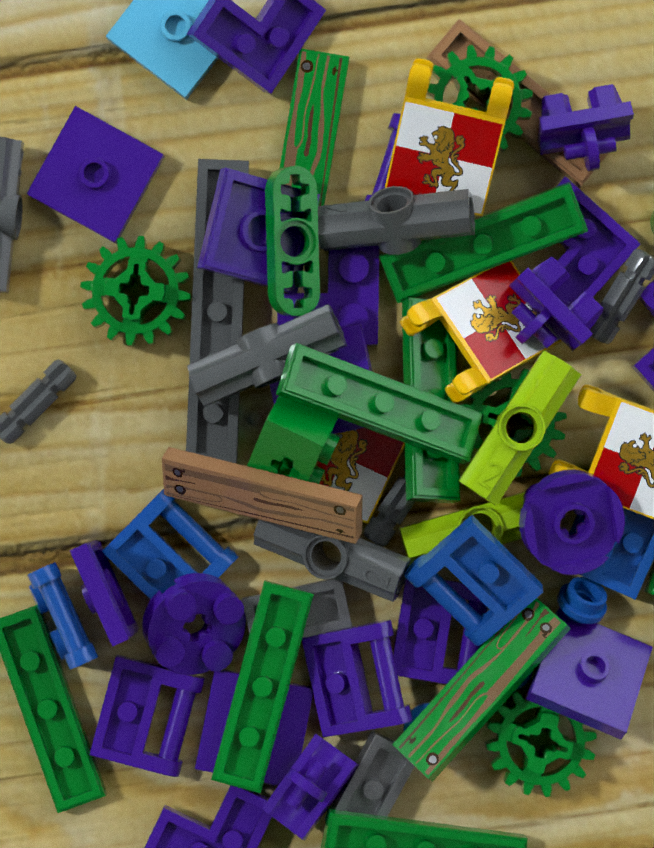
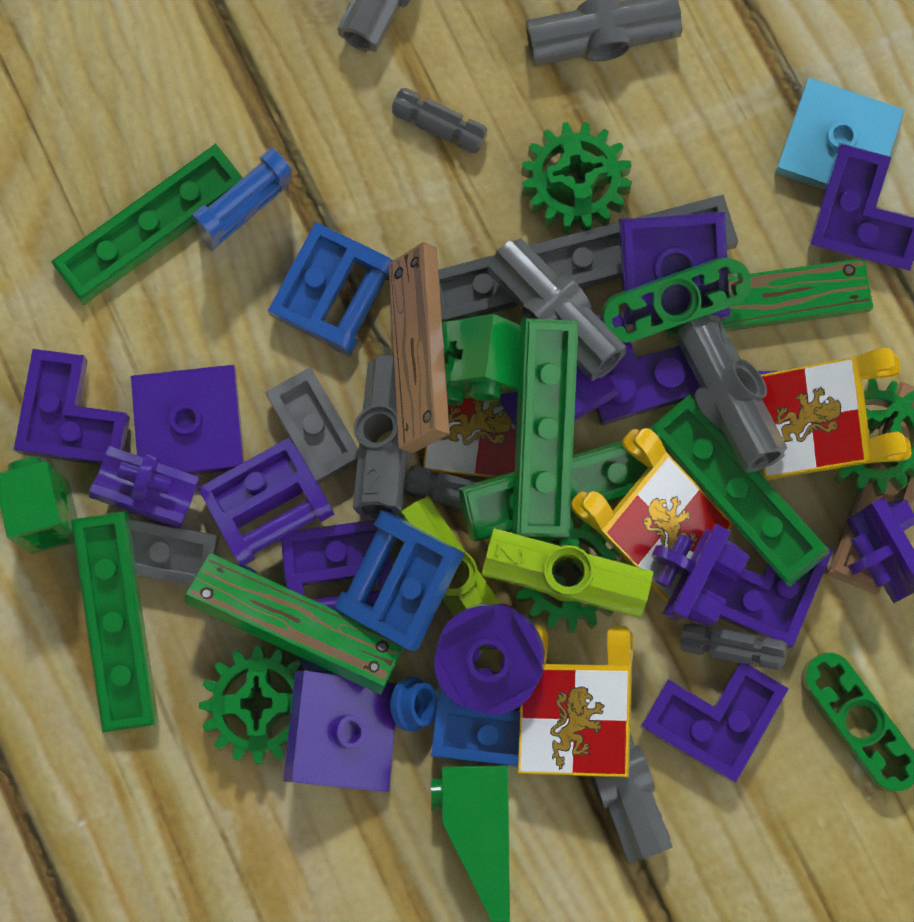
camera: 75 degrees right, 10 degrees down
dark purple plate [26,106,165,244] -> none
dark purple plate [69,540,139,647] -> none
dark purple plate [89,655,205,777] -> none
dark purple plate [142,573,246,675] -> none
green tile [211,580,314,793] -> none

